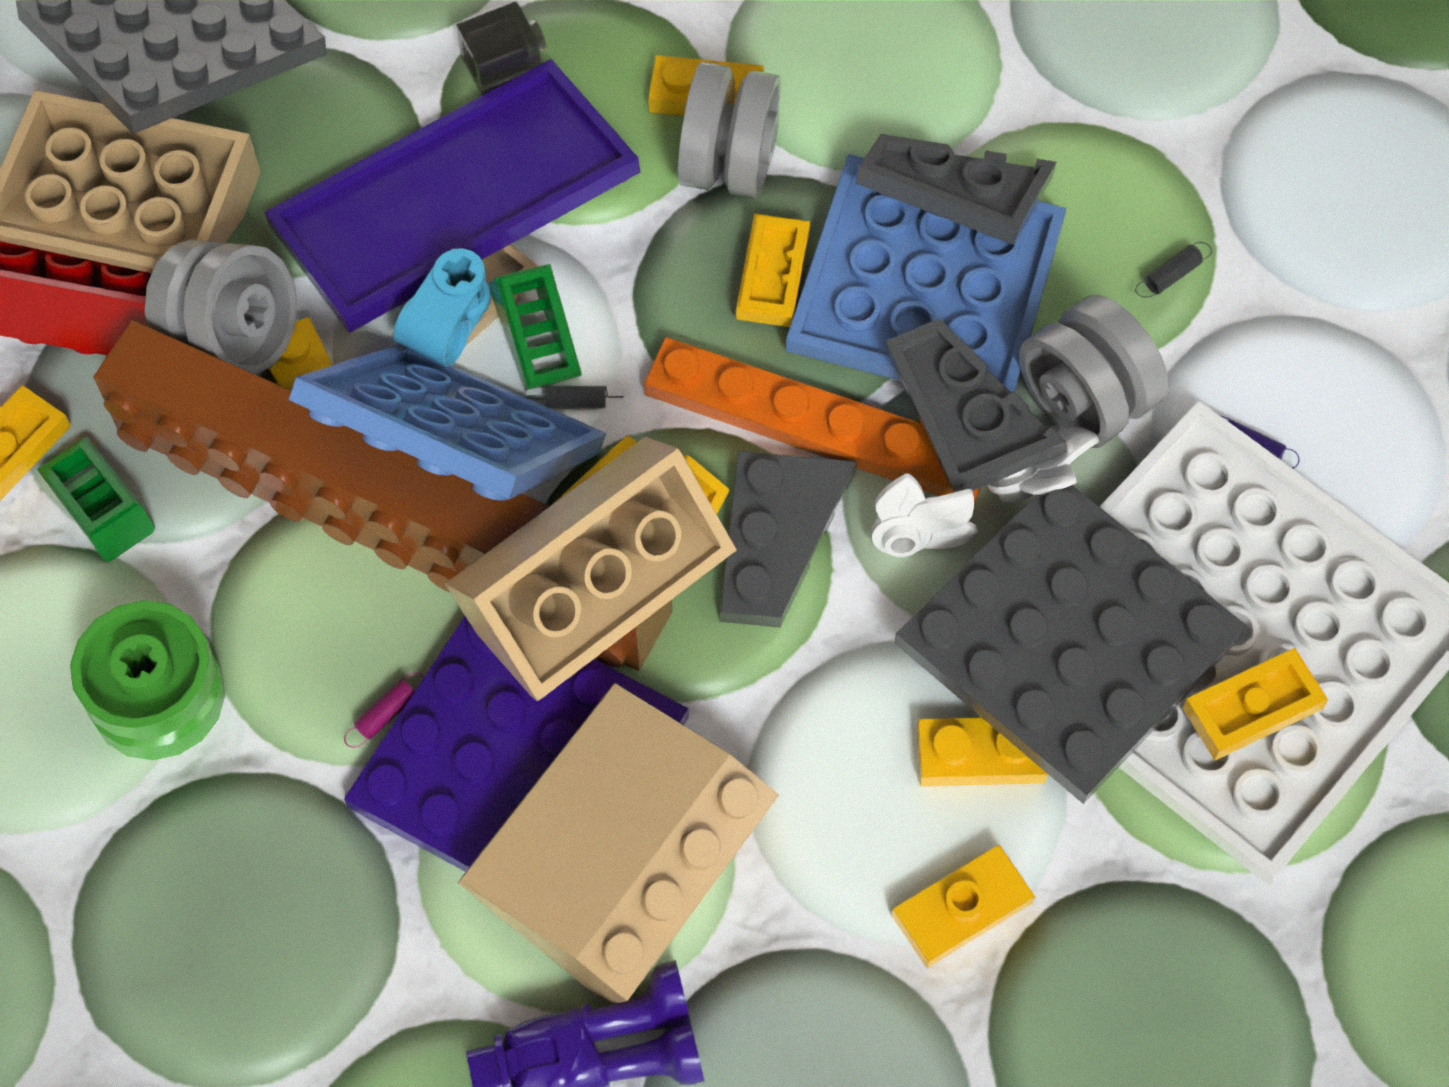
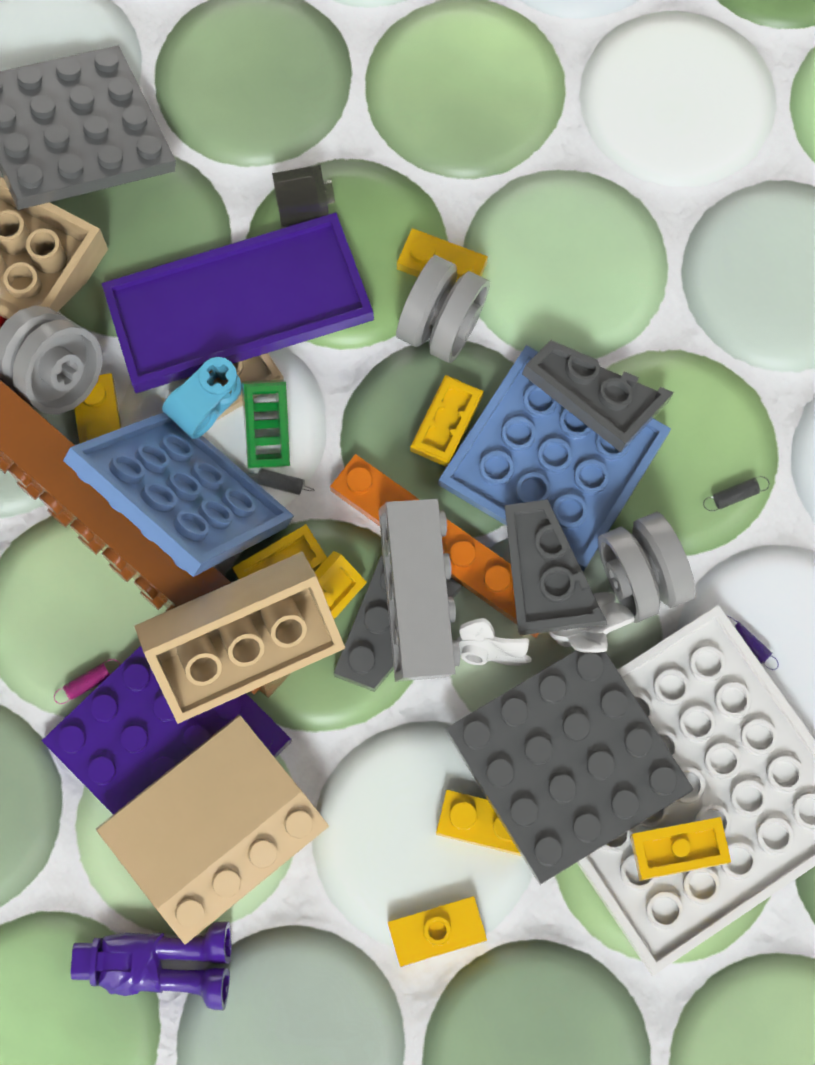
camera: 15 degrees right, 10 degrees up
none -> light grey brick [378,499,460,682]

